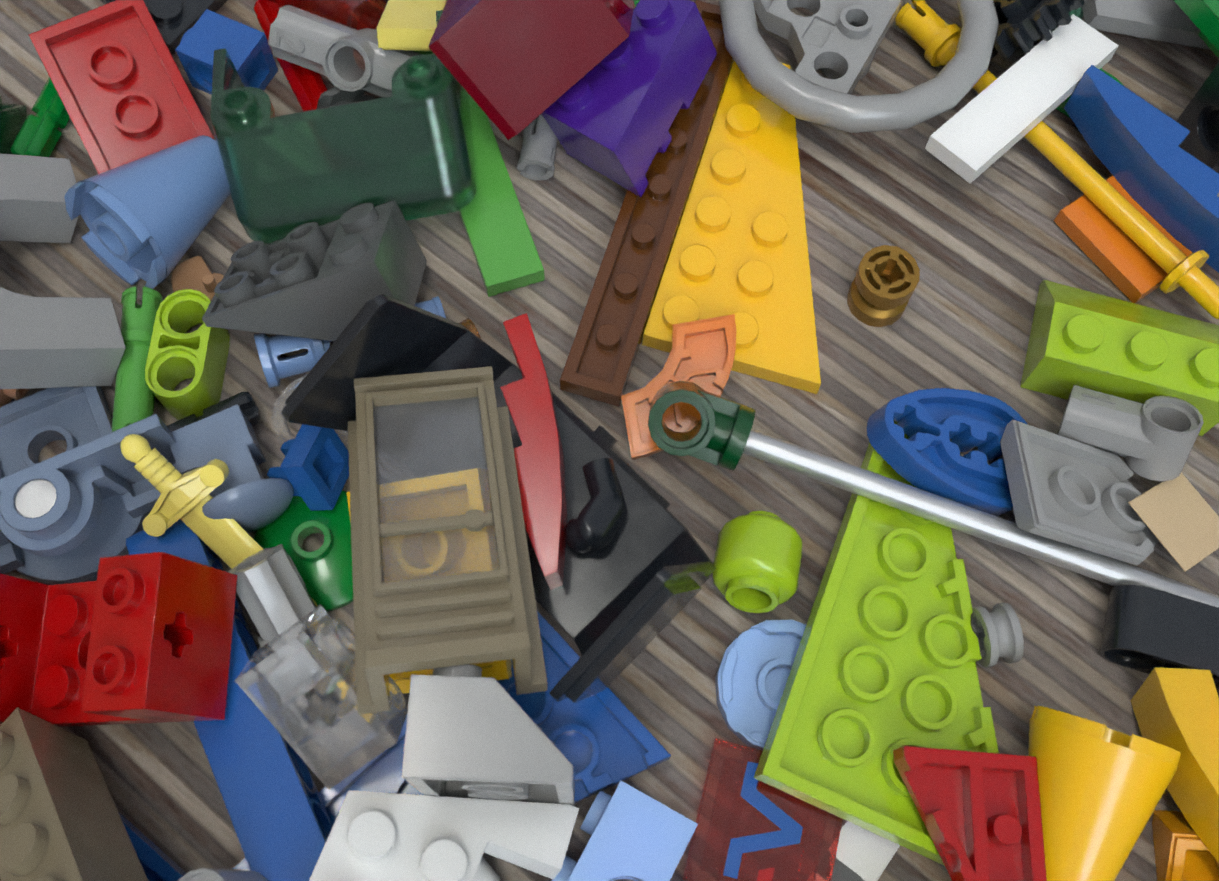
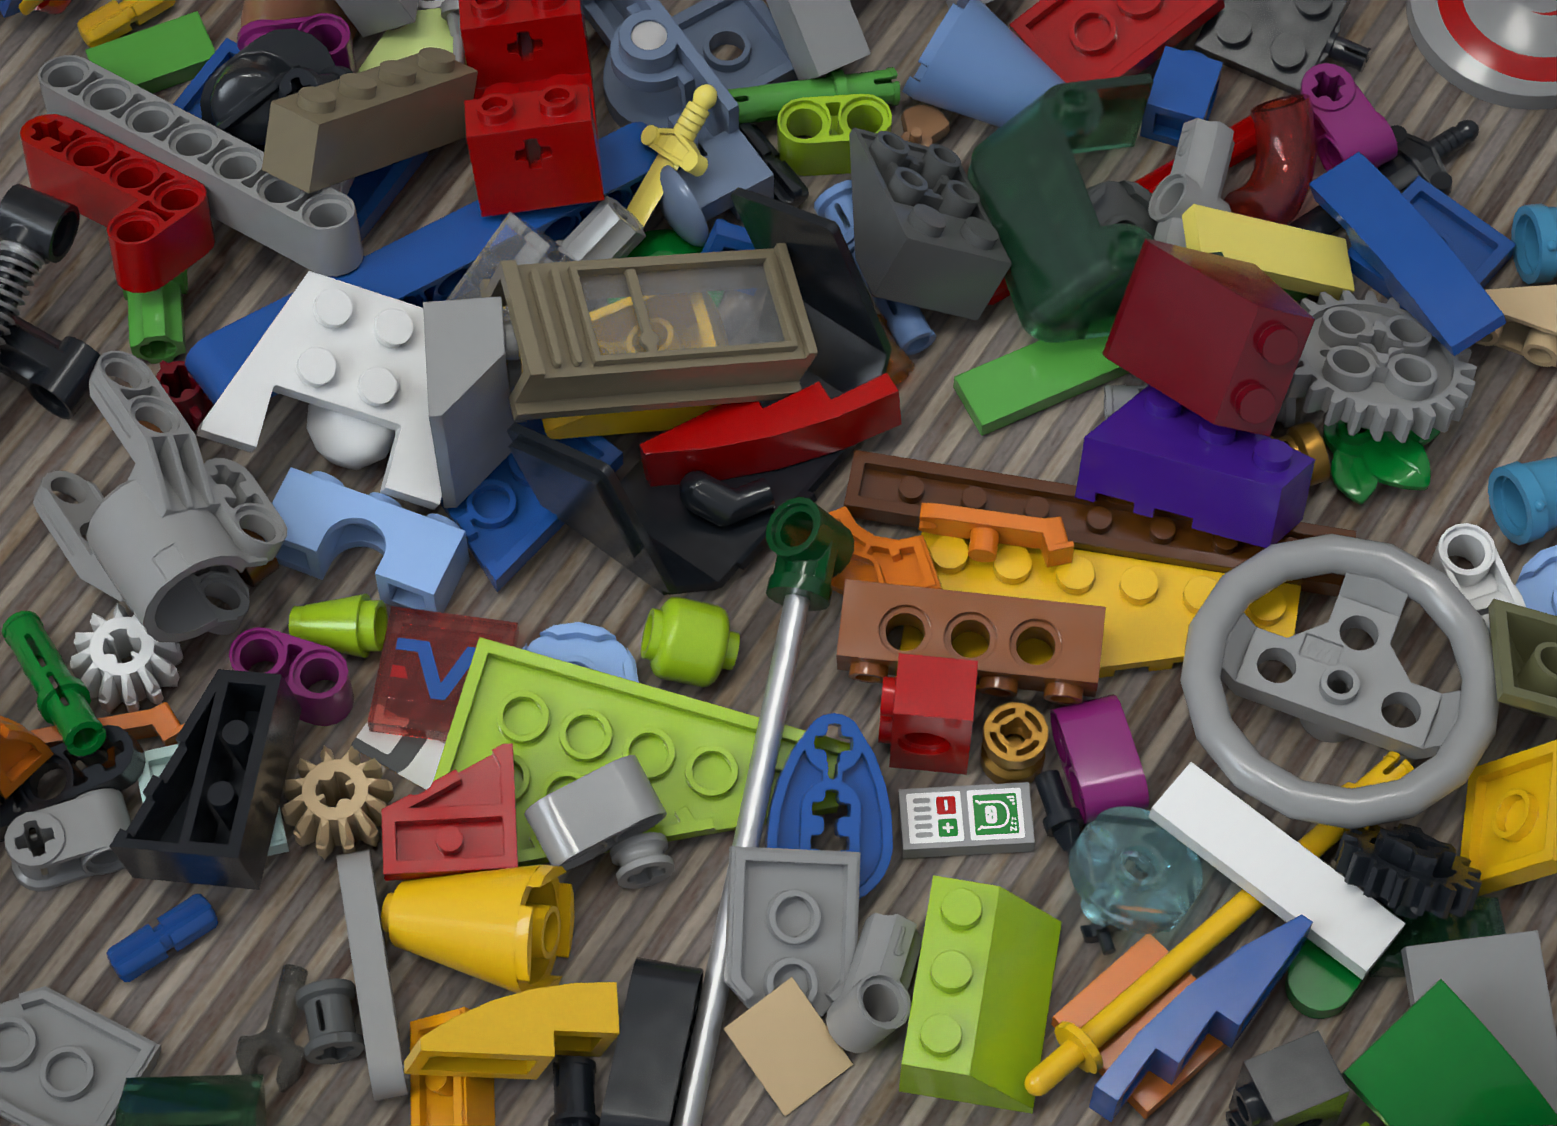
camera: 85 degrees right, 5 degrees down
none -> light grey beam [524,755,667,871]
none -> dark orange brick [836,579,1106,704]
none -> red brick [878,653,978,775]
none -> tile [898,782,1035,859]
none -> orange piece [919,503,1074,568]
none -> black piece [1034,770,1122,955]
none -> magenta beam [1050,694,1149,824]
none -> clear light blue plate [1069,806,1203,934]

